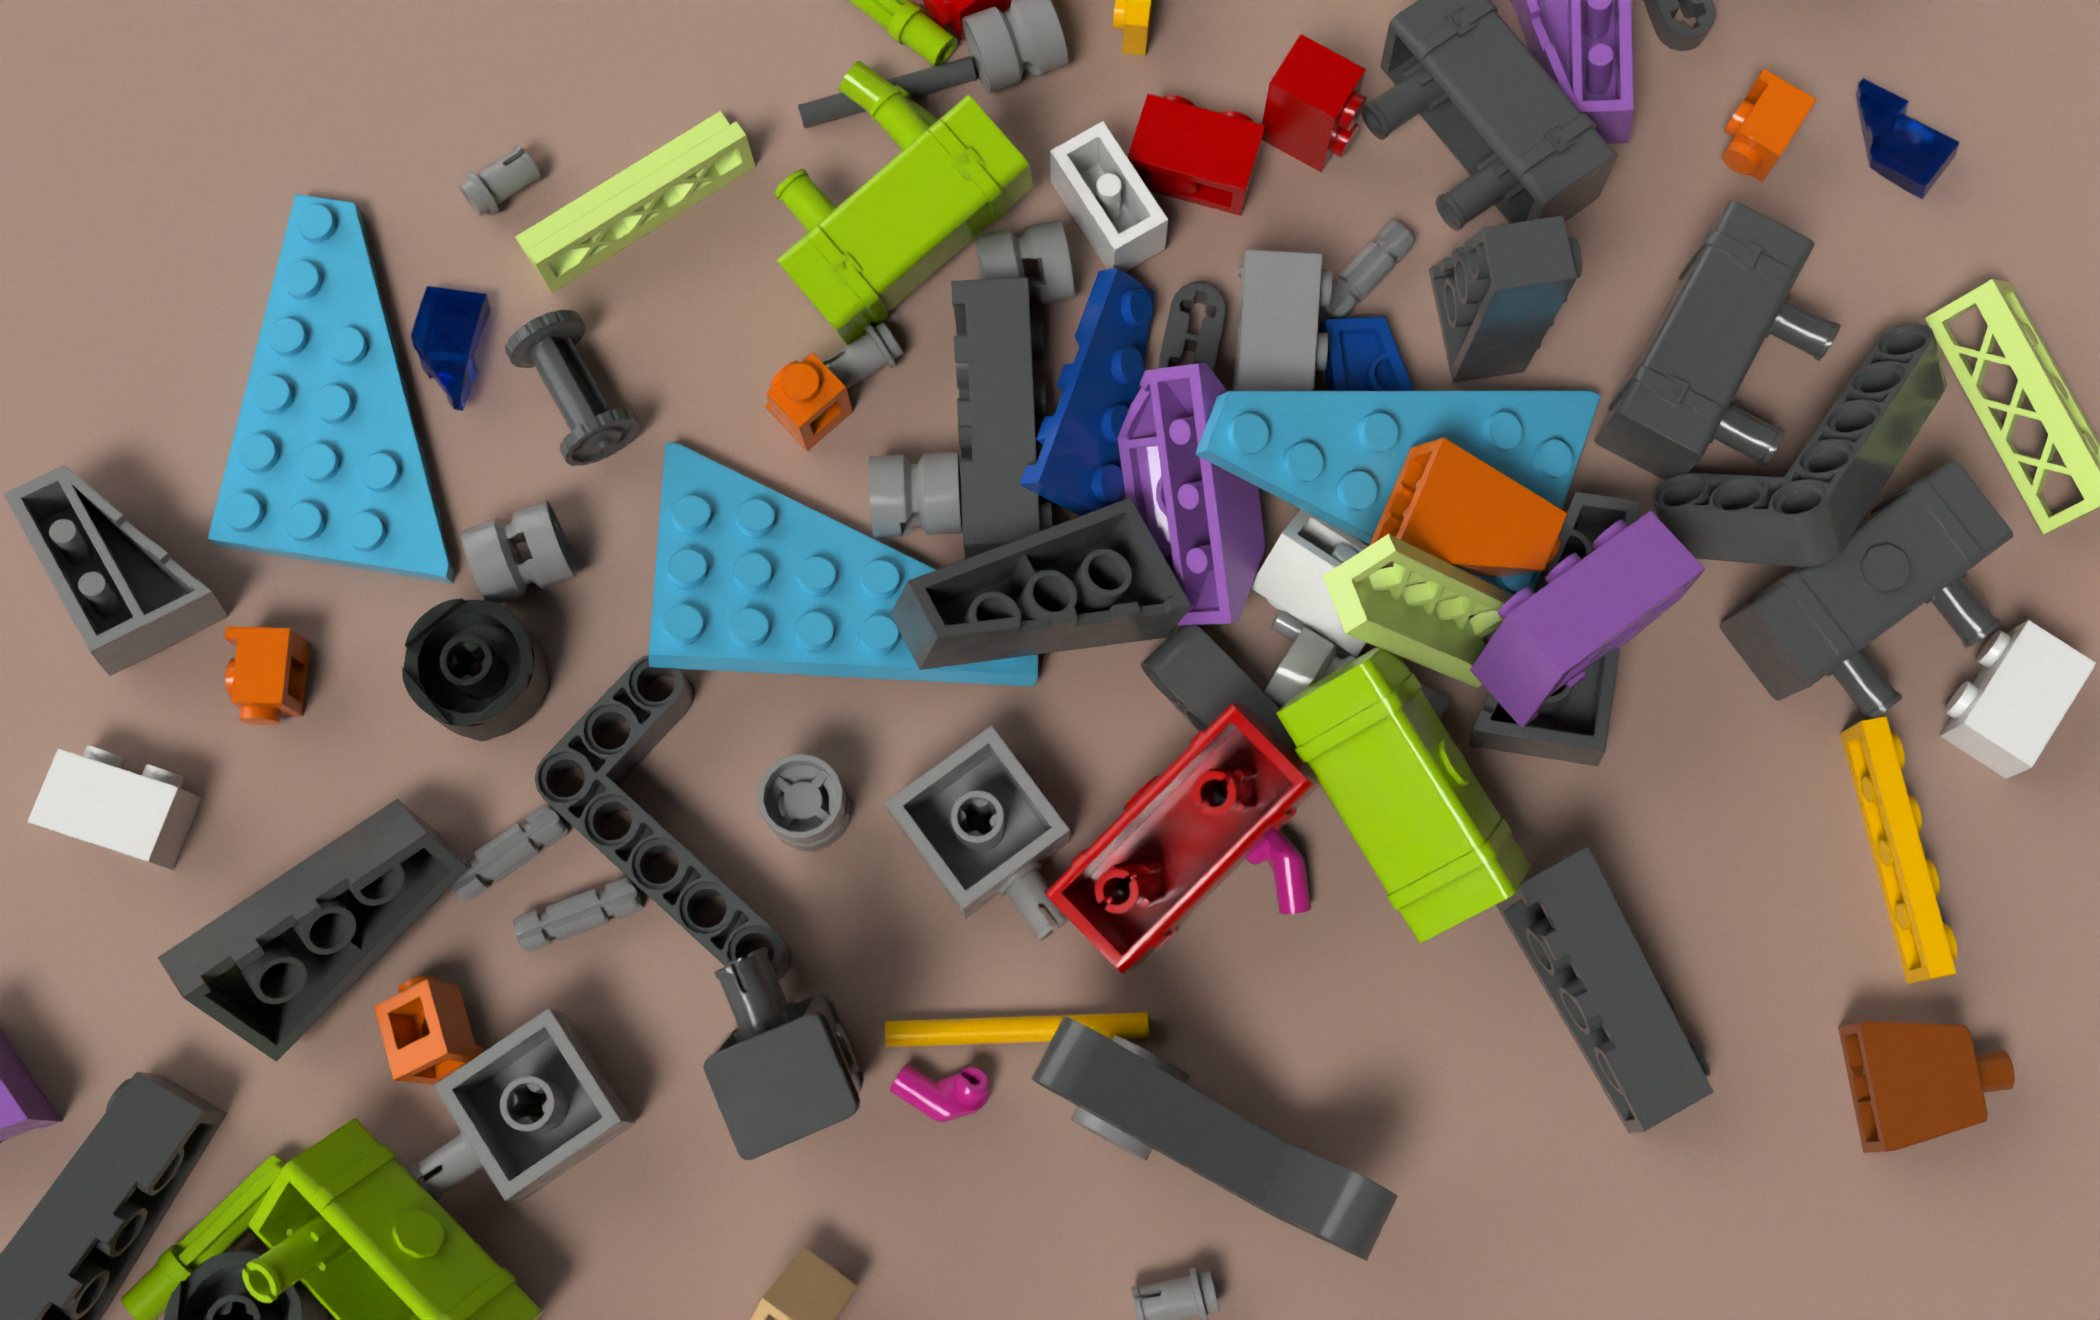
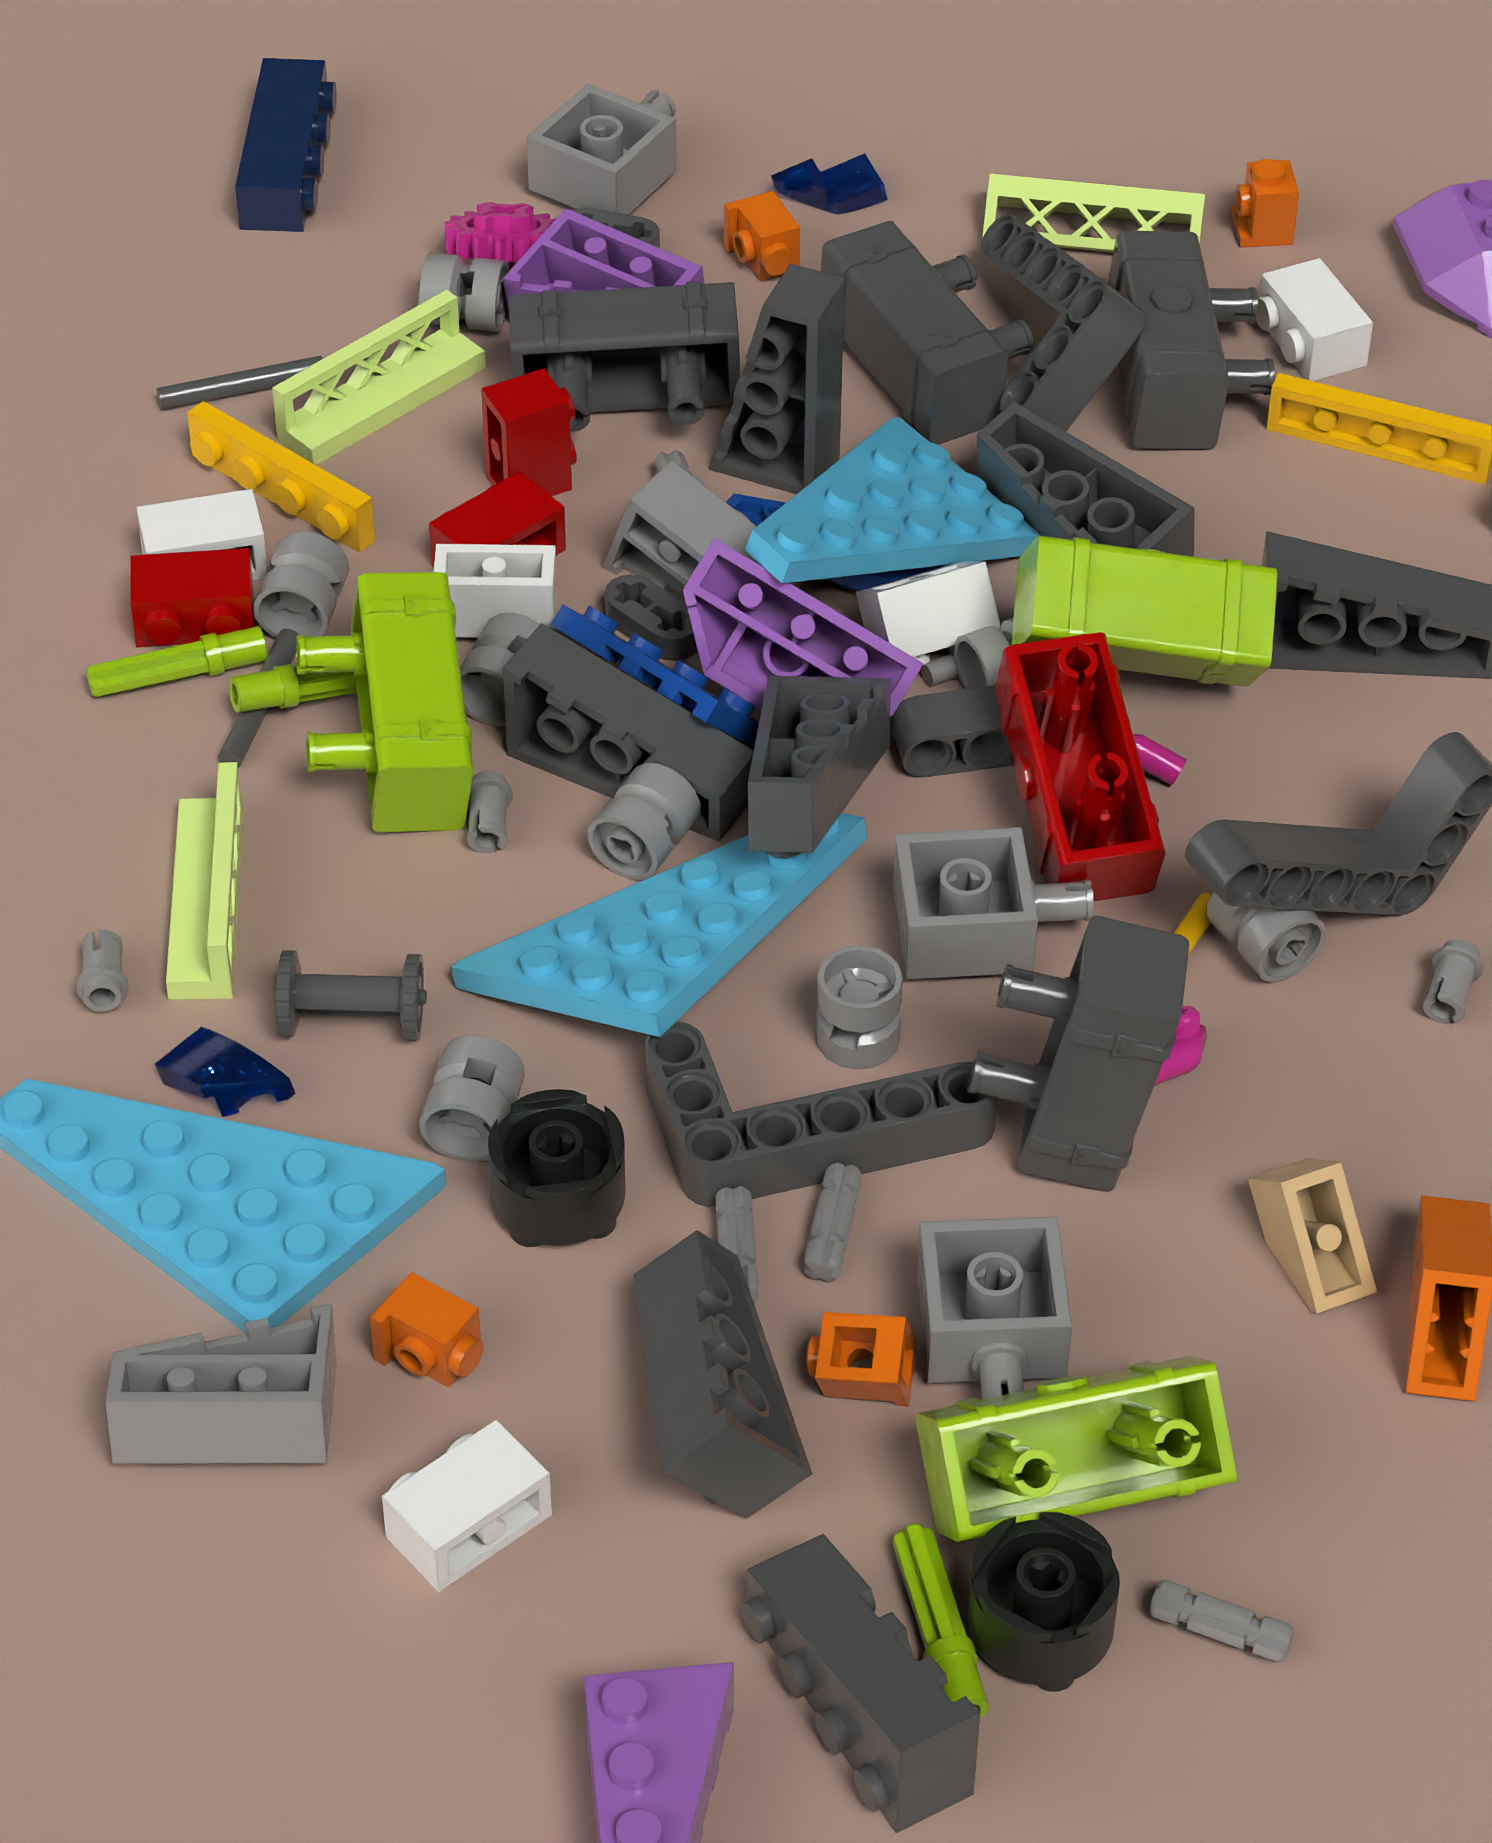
camera: 60 degrees left, 30 degrees down
orange brick [765,352,853,452] -> none
yellowish green fence [1323,534,1514,688] -> none
orange slope [1368,438,1568,577] -> none
medium lavender wedge [1470,510,1705,728] -> none

